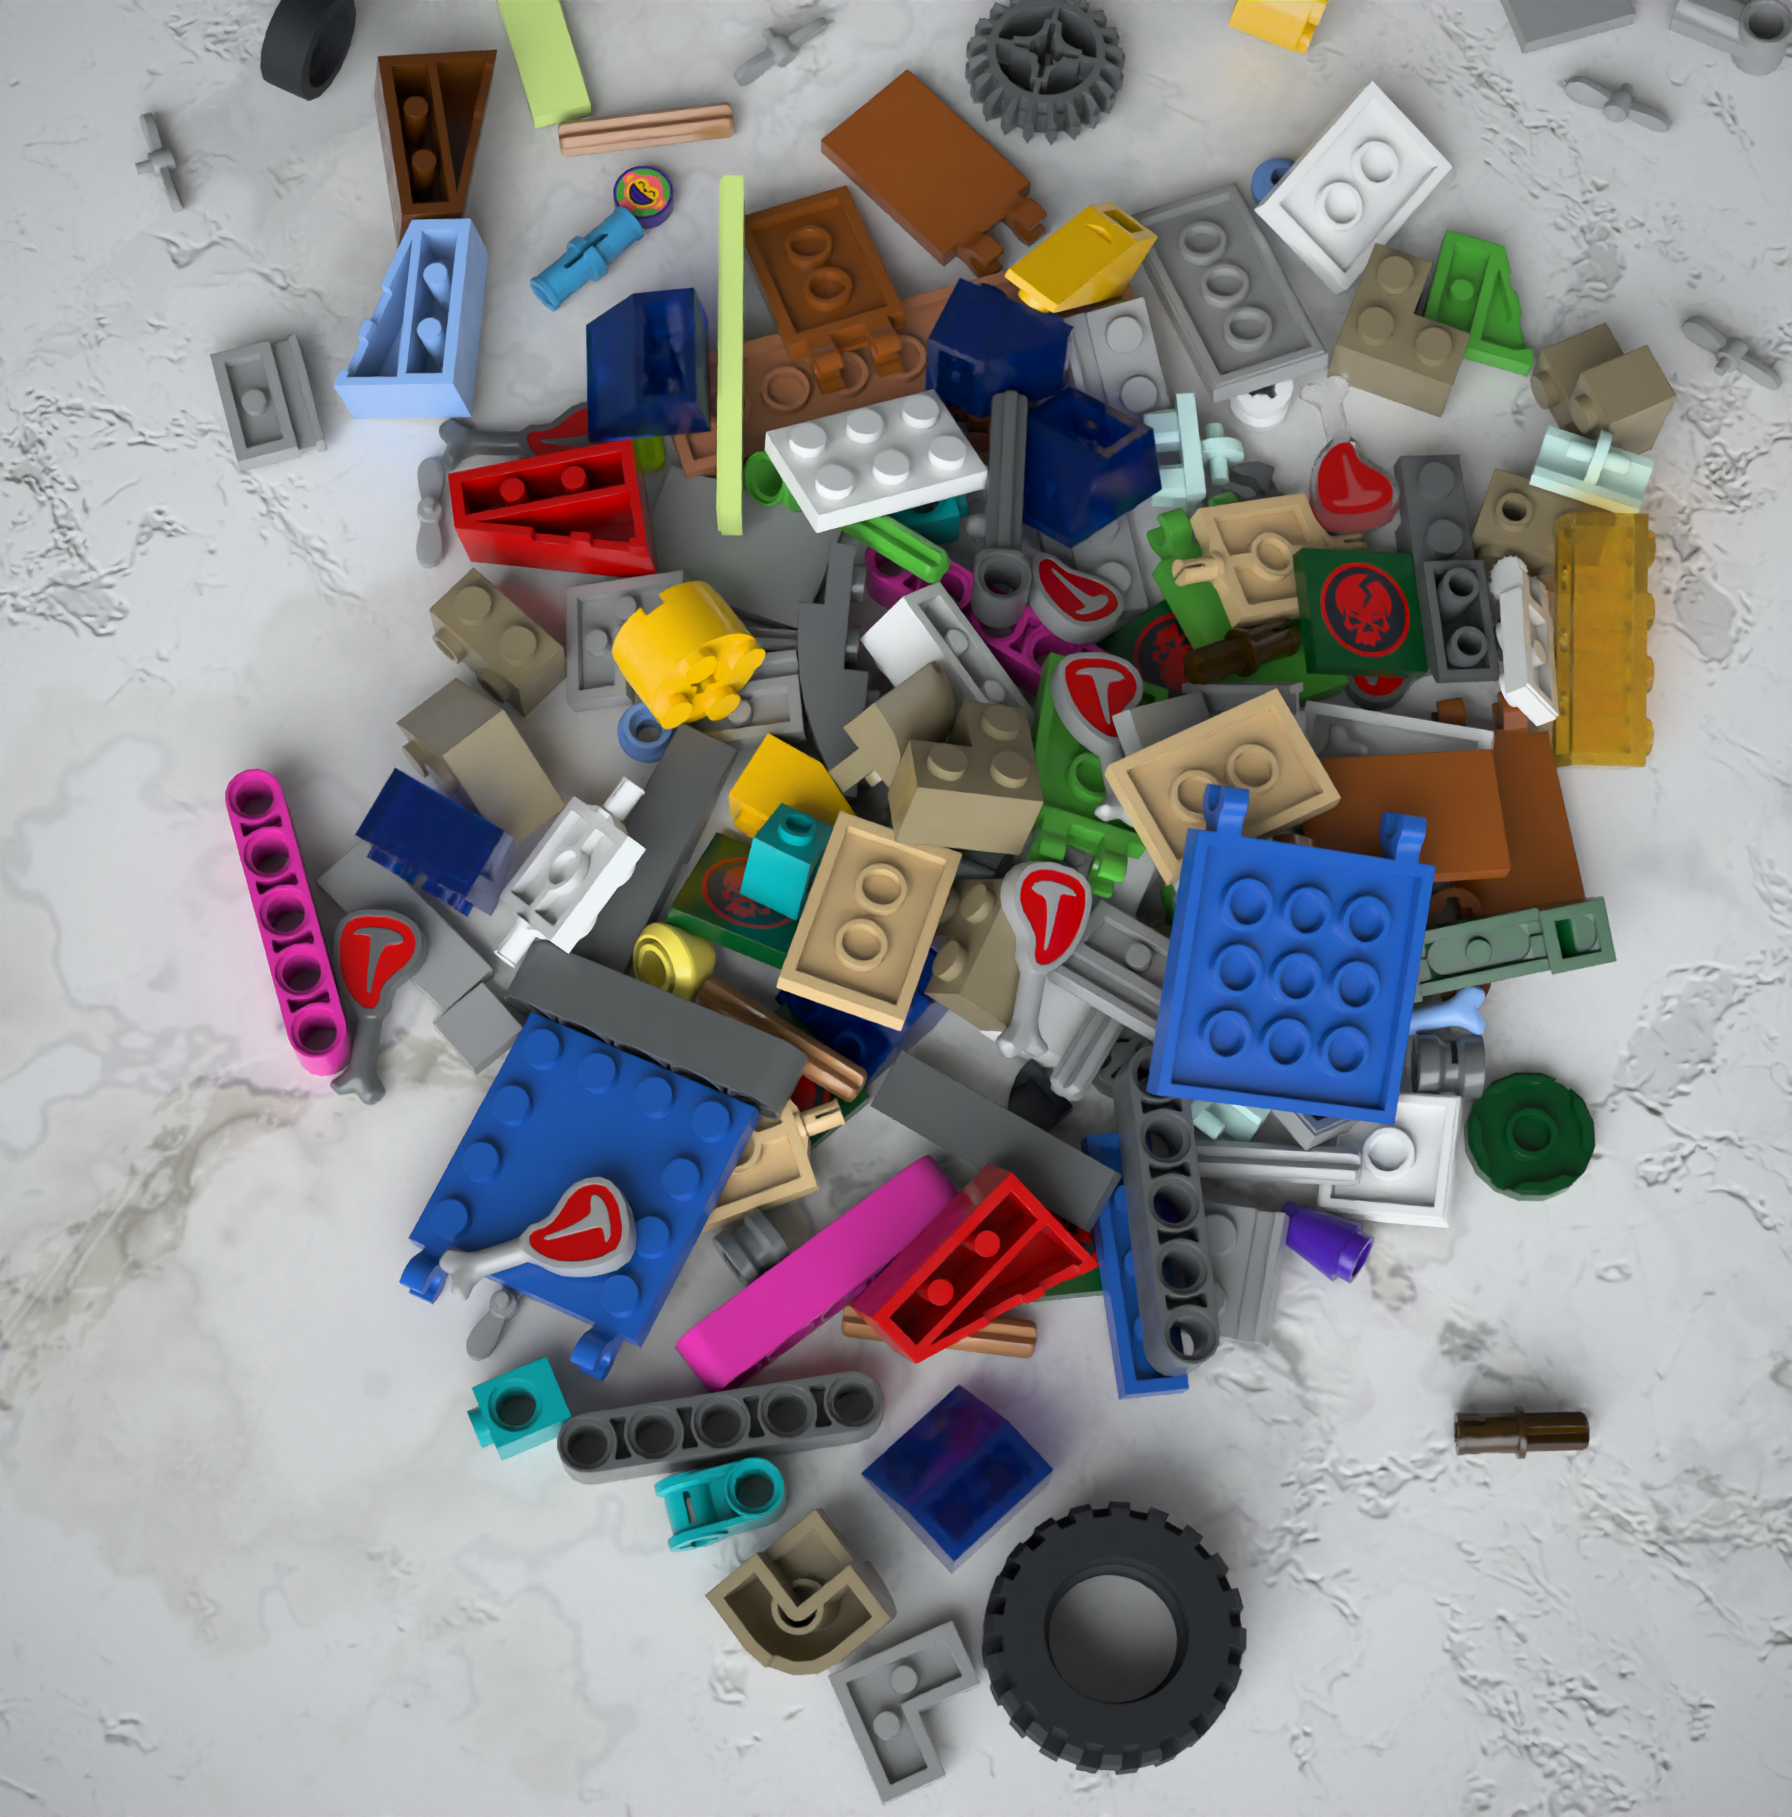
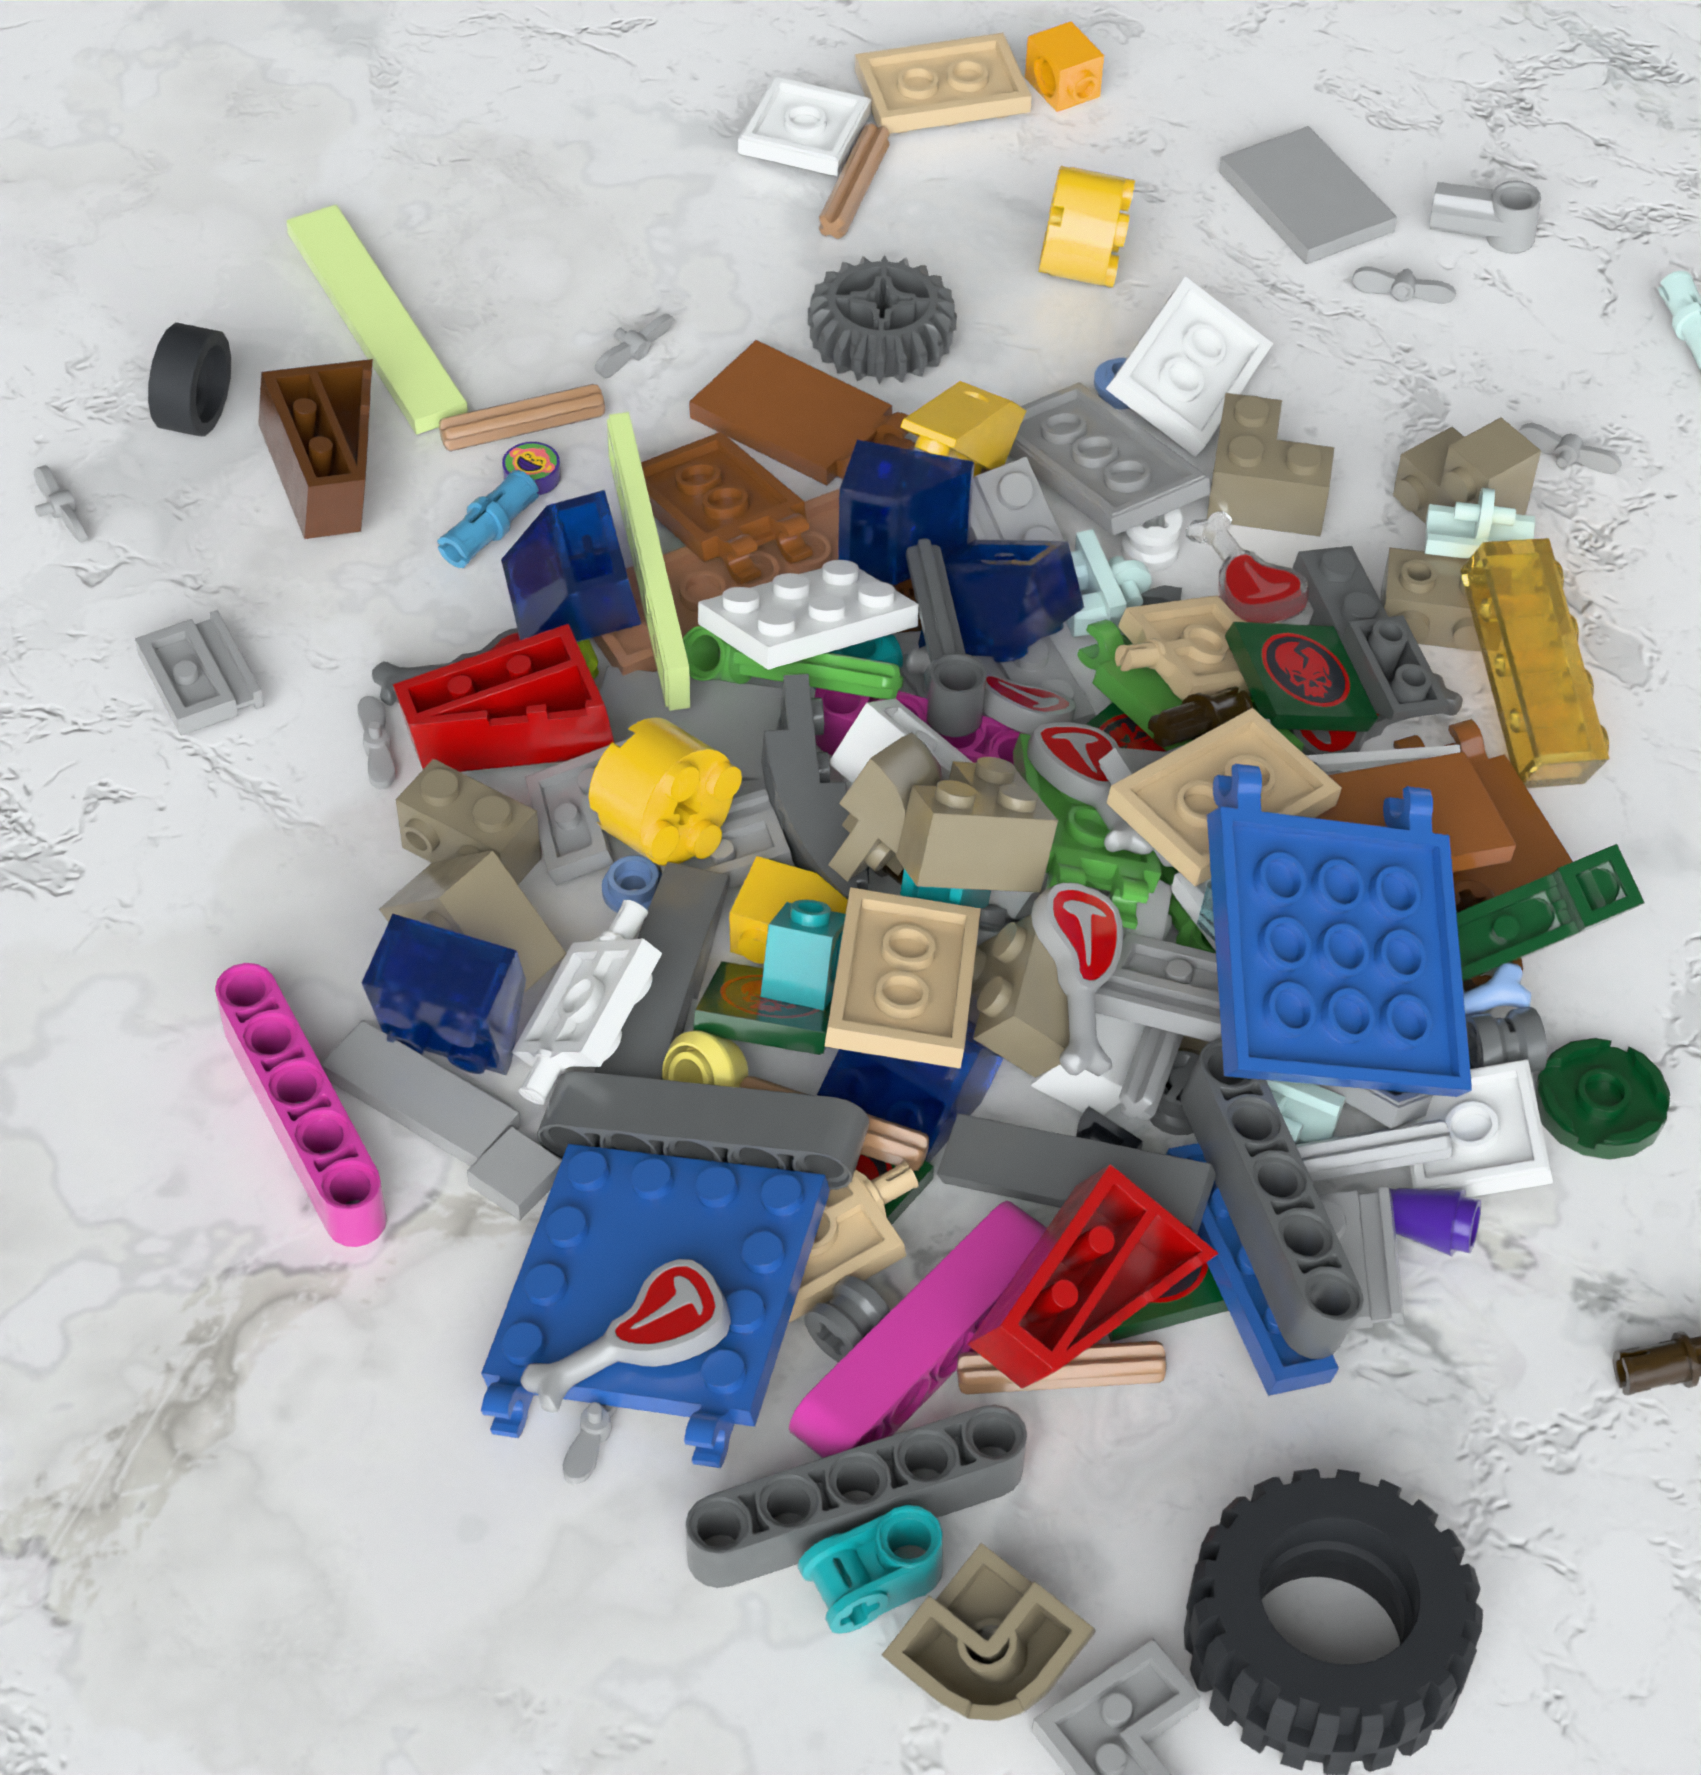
camera: 10 degrees left, 20 degrees down
dark grey piece [330,909,428,1105] -> none
light blue wedge [333,218,489,419] -> none
teal brick [467,1356,572,1461] -> none
clear blue slope [861,1384,1054,1574] -> none
bright green wing [1422,230,1534,376] -> none
white hinge [1489,555,1559,726] -> none

